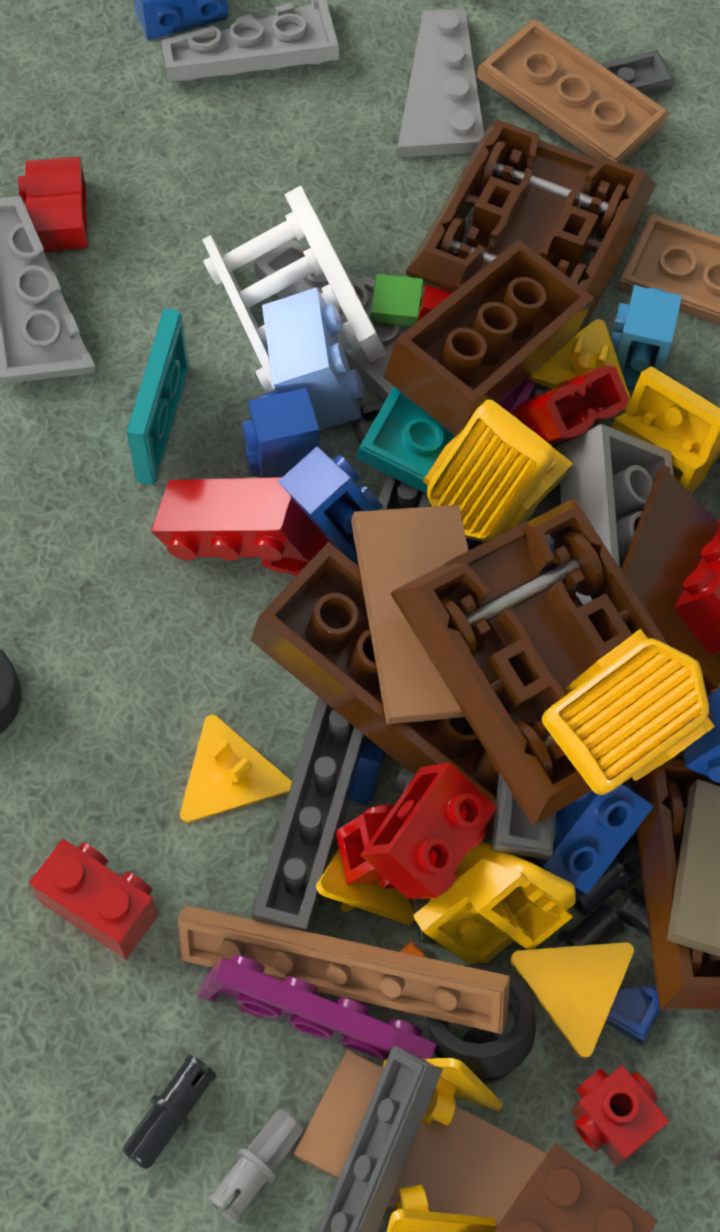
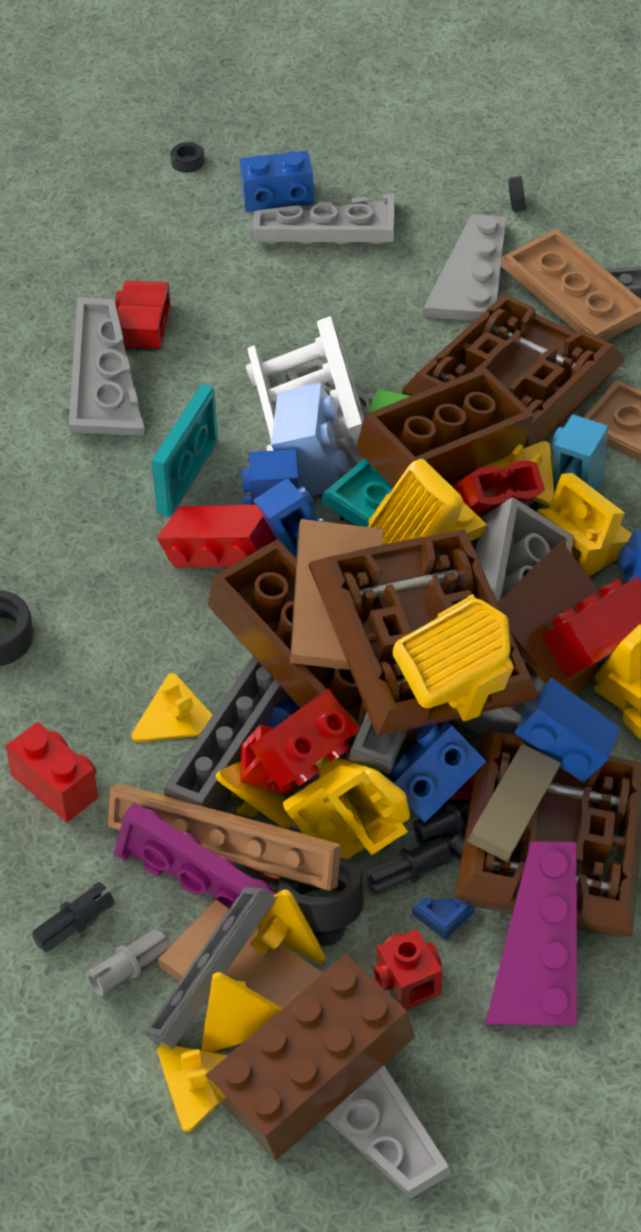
camera: 15 degrees right, 15 degrees down
yellow piece [511,942,634,1058] -> none

